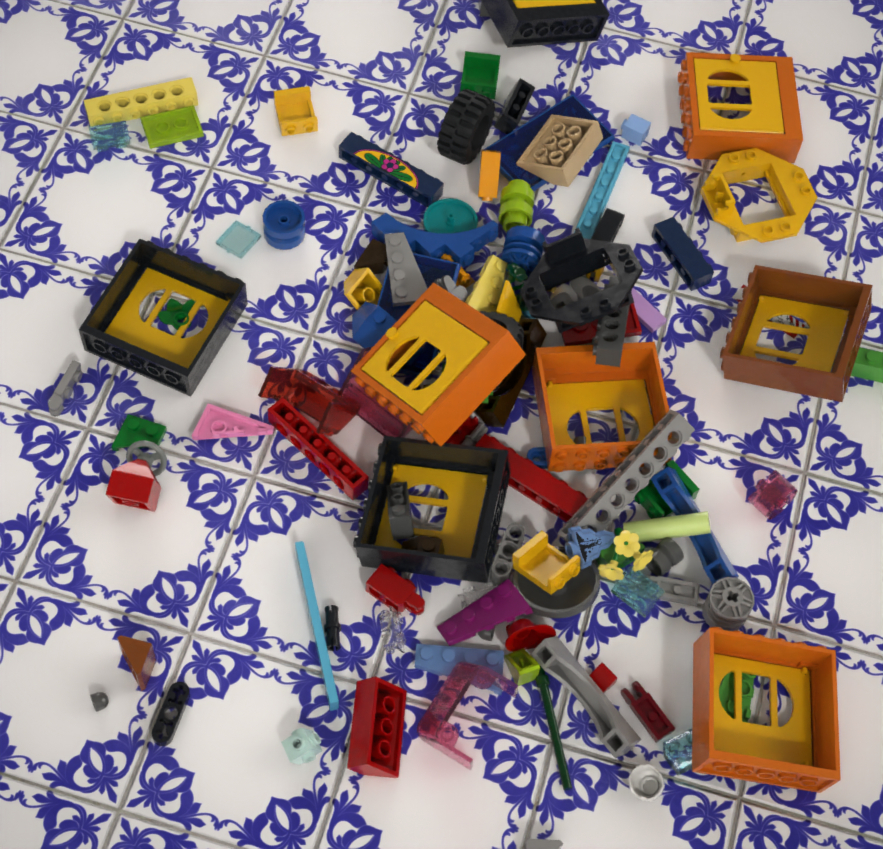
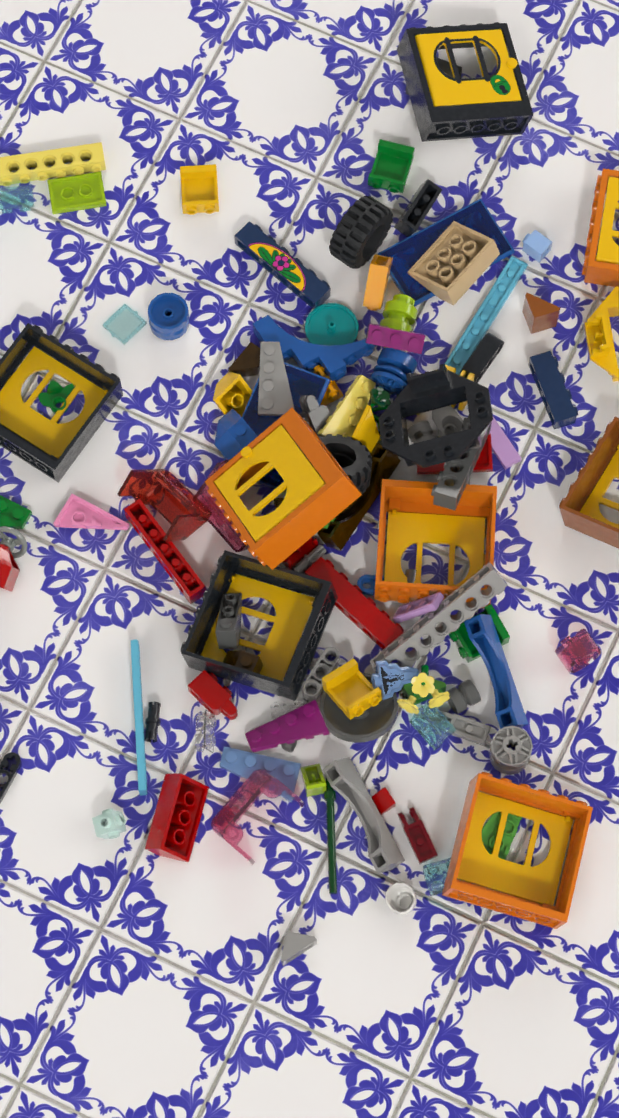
camera: 15 degrees right, 10 degrees up
red piece [505,618,556,652] -> none
yellowish green brick [623,511,711,543] -> none
none -> magenta arch [365,323,425,354]
none -> lavender tile [392,592,444,623]
none -> dark orange slope [522,293,560,334]

